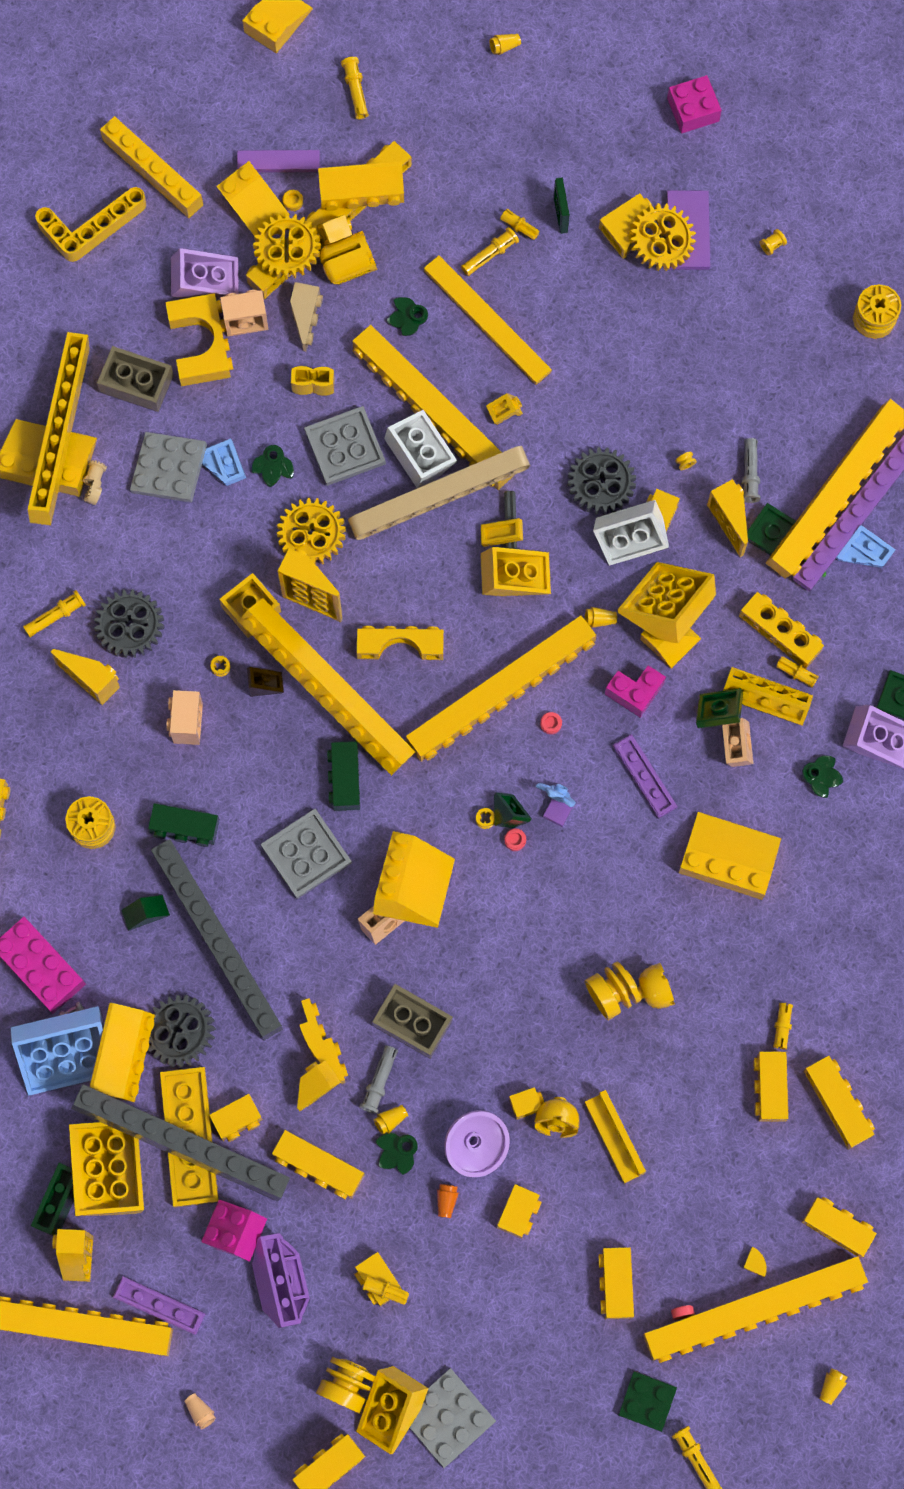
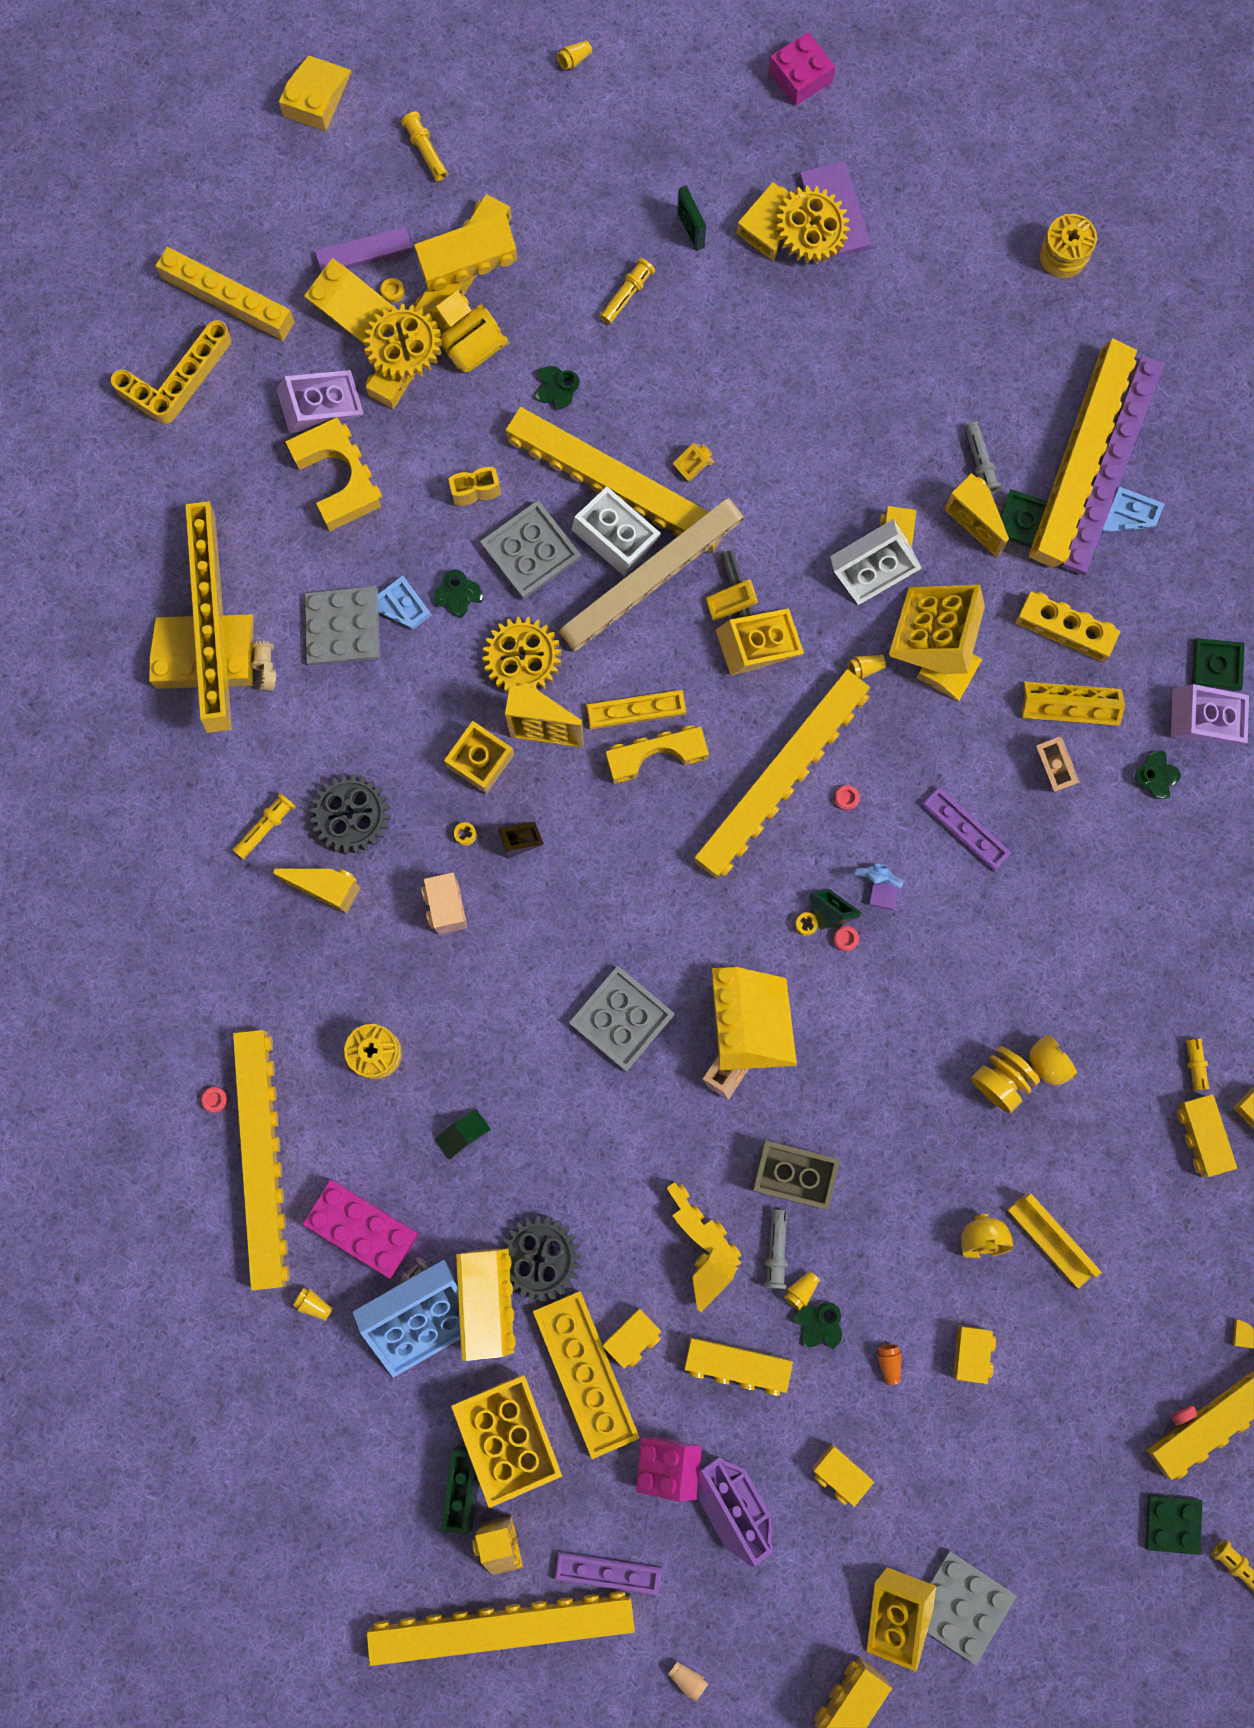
camera: 15 degrees left, 5 degrees up
dark grey brick [71,1084,290,1201] -> none
dark tan brick [97,346,174,412] -> none
dark green brick [148,803,220,847] -> none
dark grey brick [151,839,283,1041] -> none
light nougat brick [220,290,269,337] -> none
yellow brick [239,598,415,776] -> none
tan slope [290,282,323,352] -> none
yellow wheel [316,1357,375,1414] -> none
dark green brick [327,742,360,811] -> none
yellow axle [363,1276,409,1305] -> none
yellow tile [424,255,552,385] -> none
lavender dish [444,1110,510,1177] -> none
yellow axle [500,209,540,240] -> none
yellow brick [509,1087,544,1120] -> none
dark grey gear [567,447,636,515] -> none
yellow brick [598,1247,634,1319] -> none
dark pink brick [605,665,666,718] -> none
yellow bush [675,452,697,471] -> none
yellow slope [679,812,781,900] -> none
dark green tile [696,688,743,728] -> none
yellow bush [759,229,787,256] -> none
yellow axle [776,657,819,688] -> none
none -> yellow tile [586,690,686,730]

